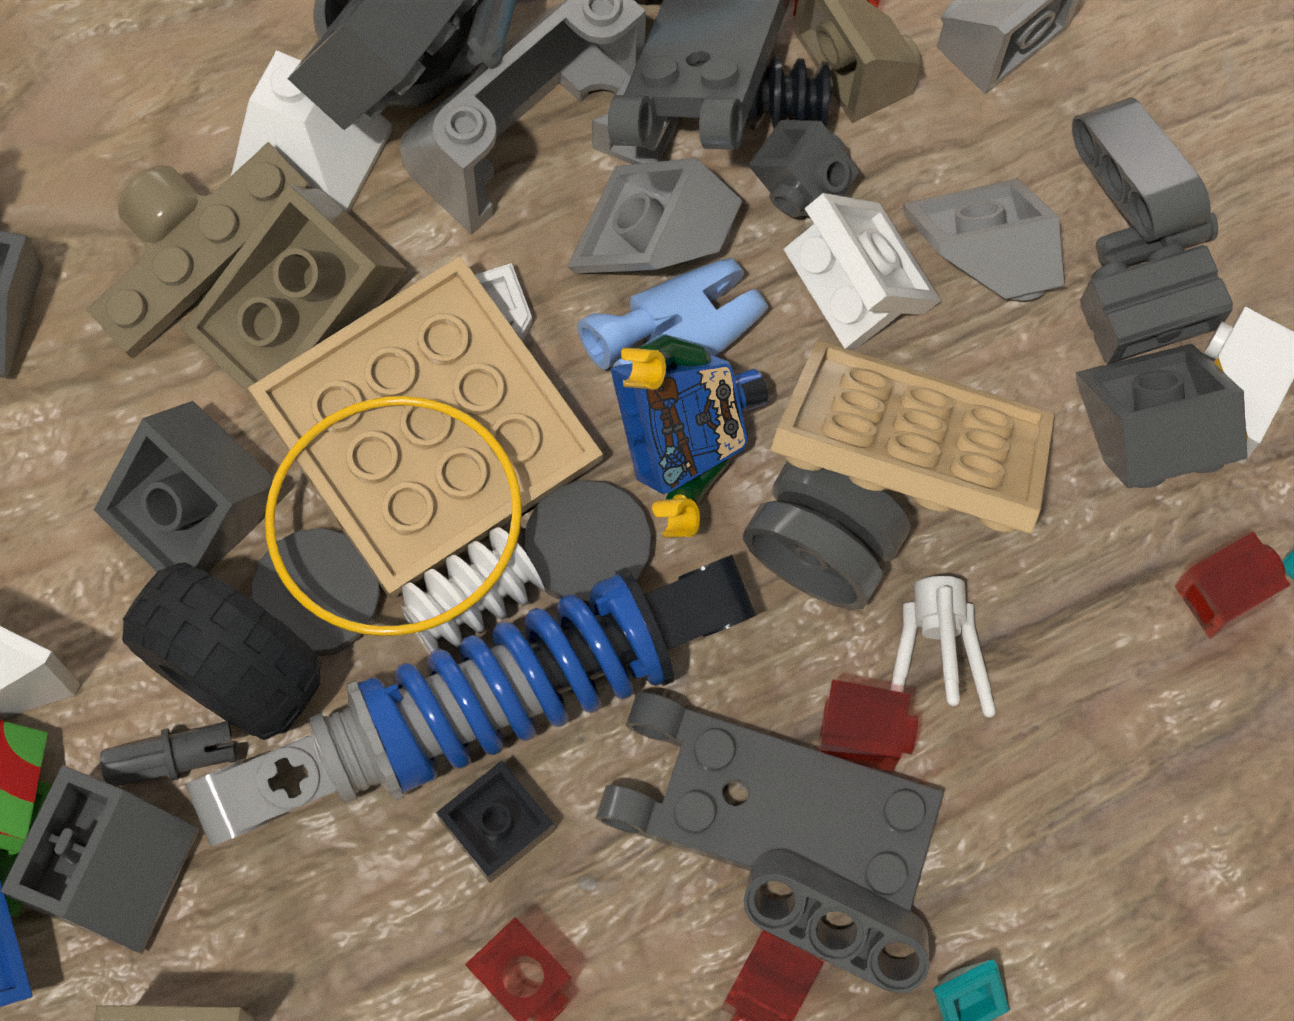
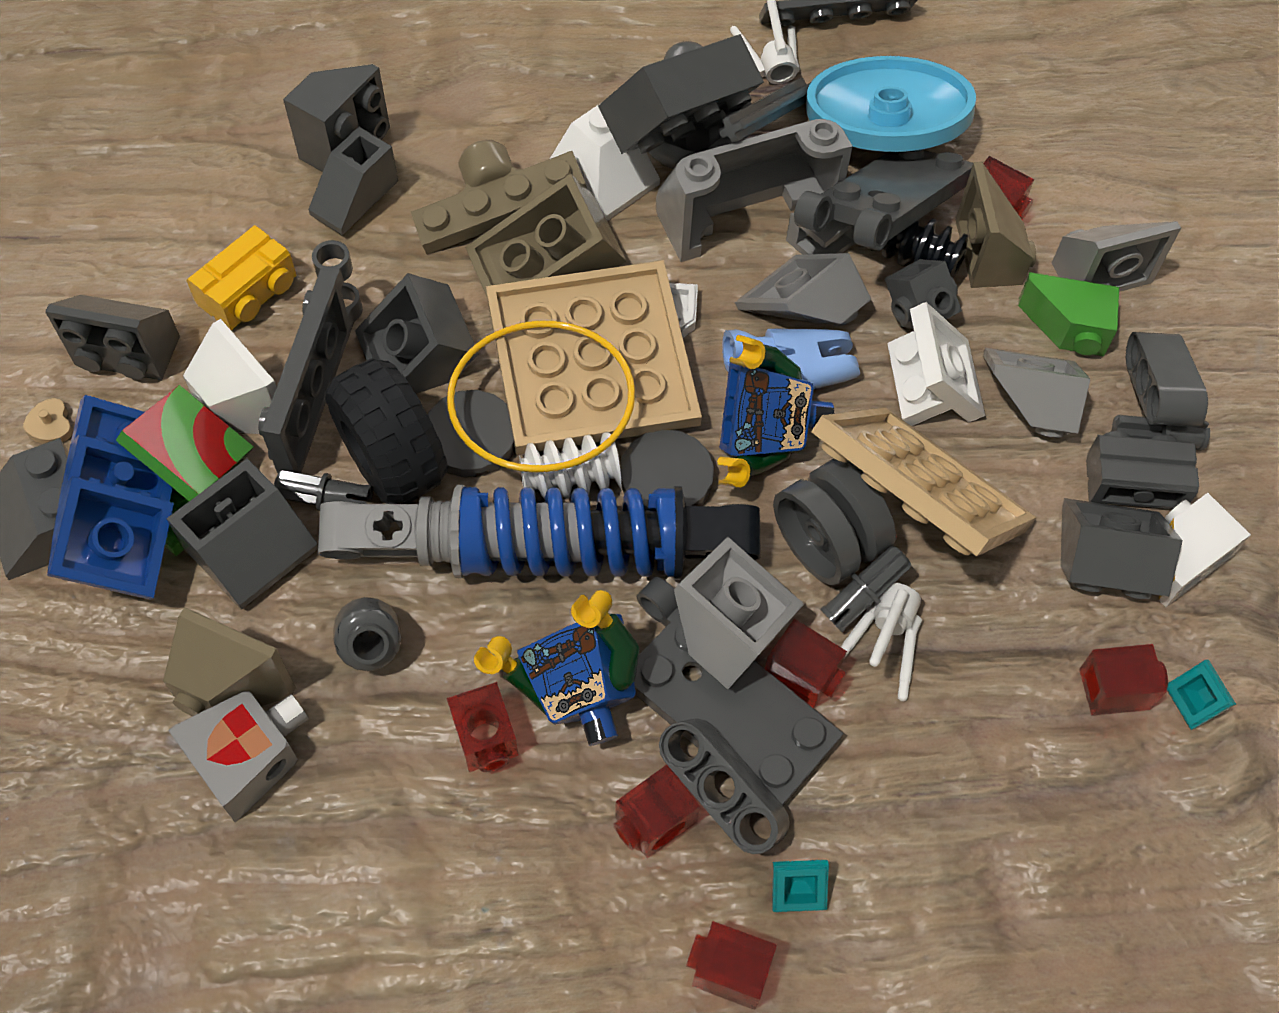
camera: 25 degrees right, 10 degrees down
black piece [436,760,554,883] -> none
none -> dark grey hinge [258,240,363,474]
none -> dark grey head [333,597,402,671]
none -> torso [474,590,640,746]
none -> light grey slope [674,537,804,689]
none -> dark grey axle [820,546,911,632]
none -> bright green slope [1018,272,1119,356]

